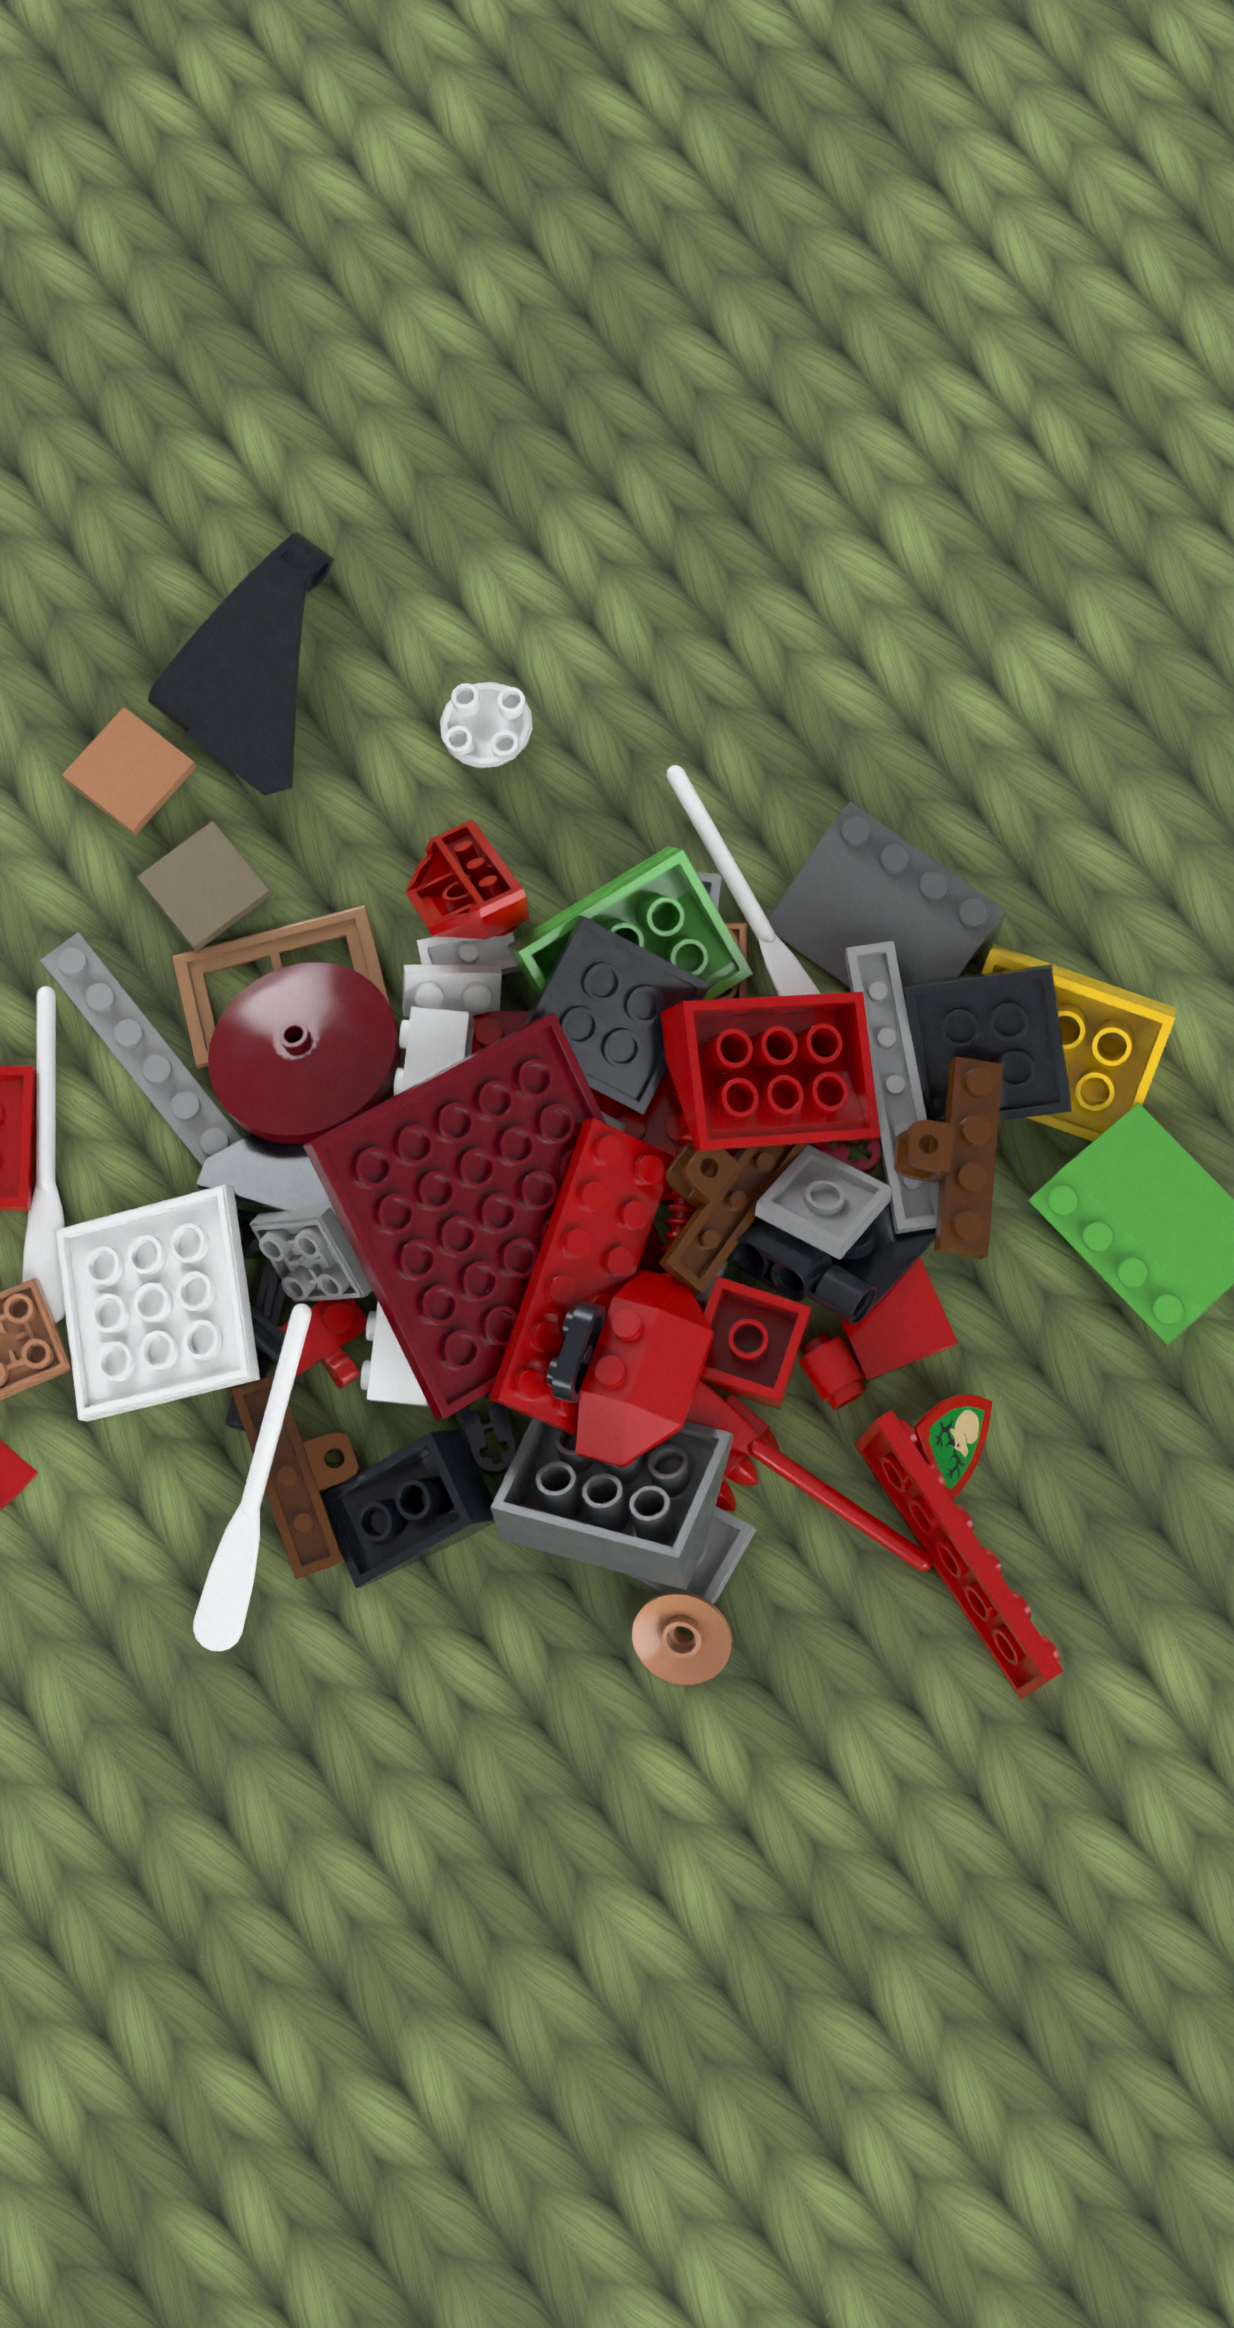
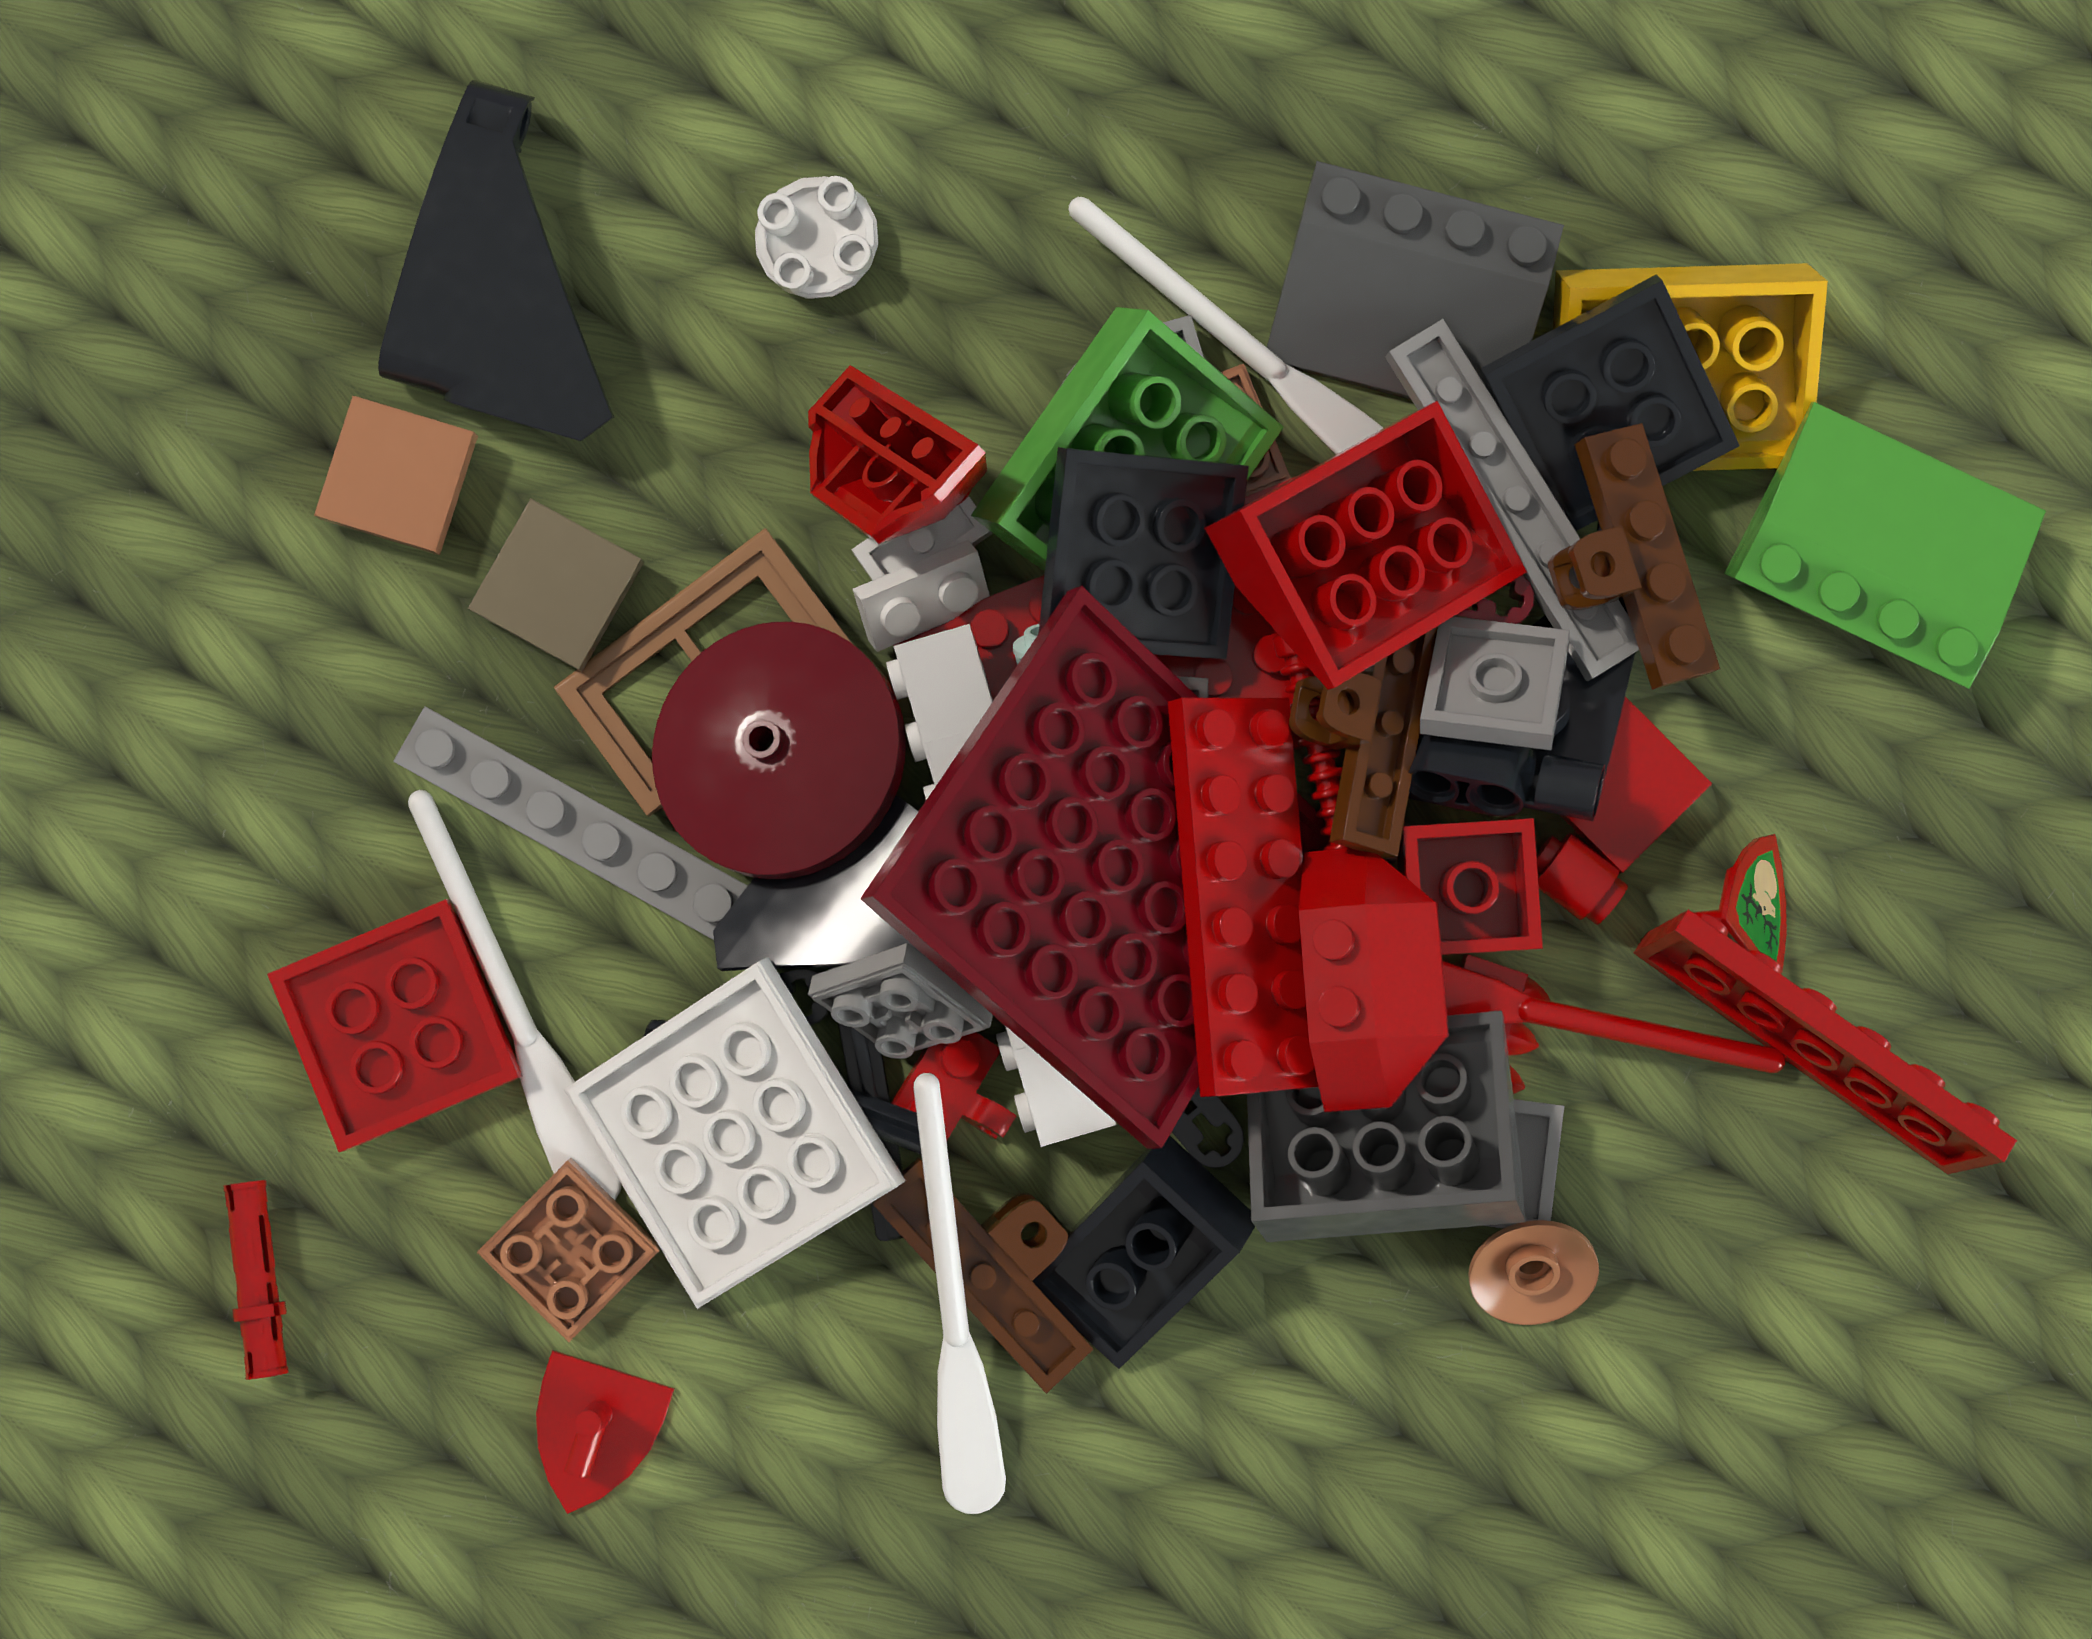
camera: 30 degrees left, 10 degrees up
black plate [547,1301,606,1403] -> none

